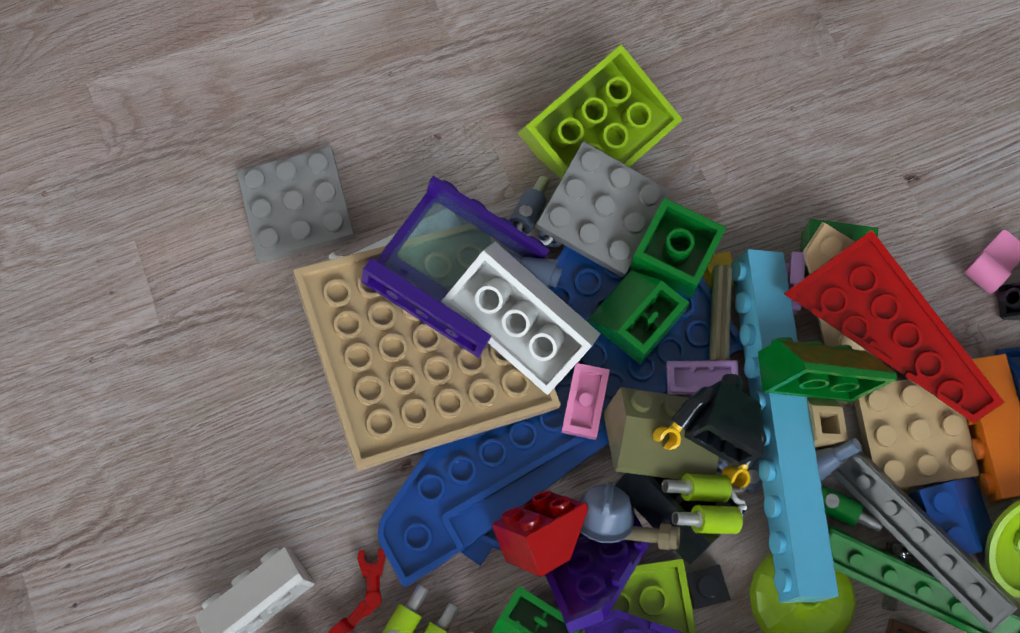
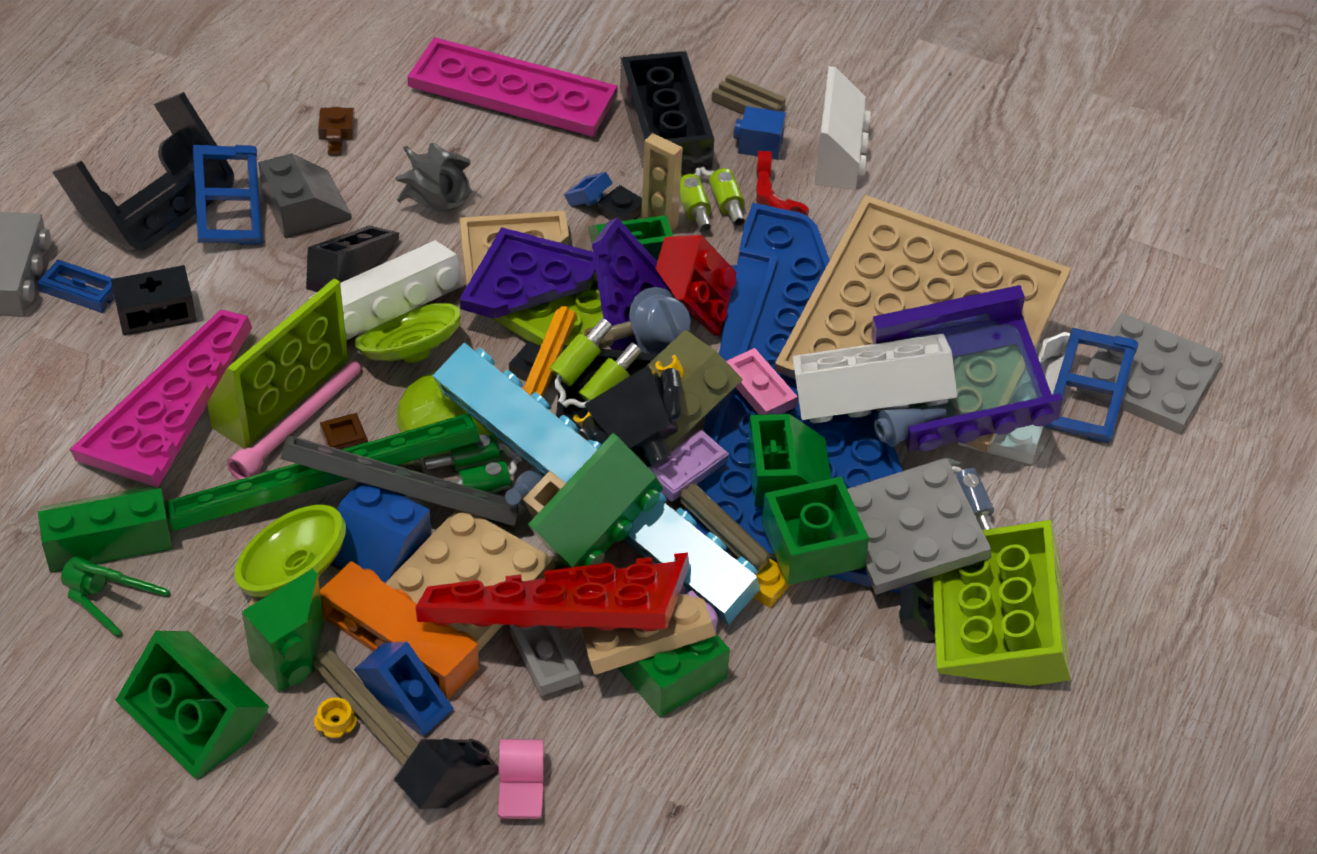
camera: 130 degrees right, 25 degrees down
none -> light orange axle [523,306,577,398]
none -> black plate [899,584,935,643]
none -> blue window [1045,328,1139,443]

